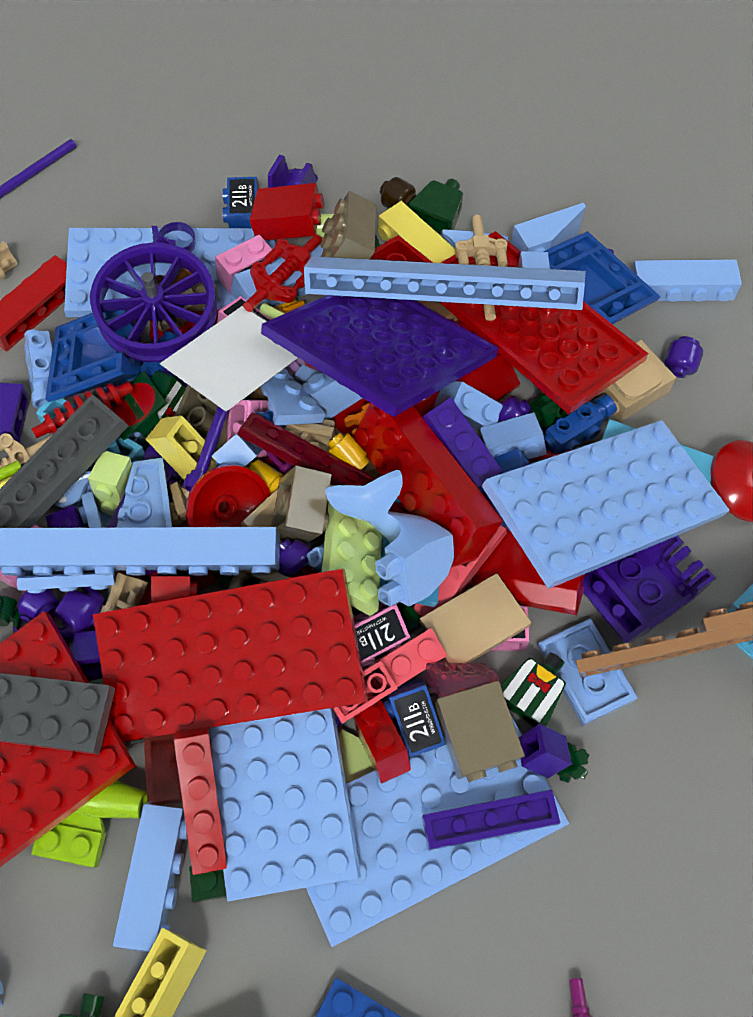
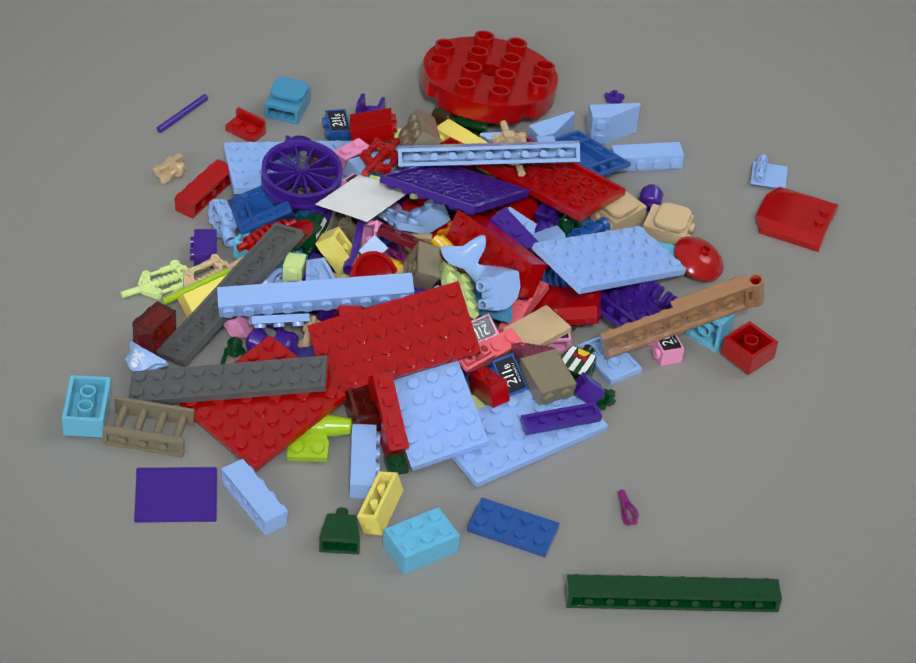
camera: 10 degrees left, 20 degrees down
none -> red bracket [225,107,266,142]
none -> dark azure brick [265,77,311,125]
none -> red plate [421,30,558,124]
none -> dark purple brick [534,202,559,225]
none -> light blue slope [586,103,641,144]
none -> dark purple plant [604,90,625,104]
none -> tan brick [643,202,696,245]
none -> bright pink brick [647,334,684,366]

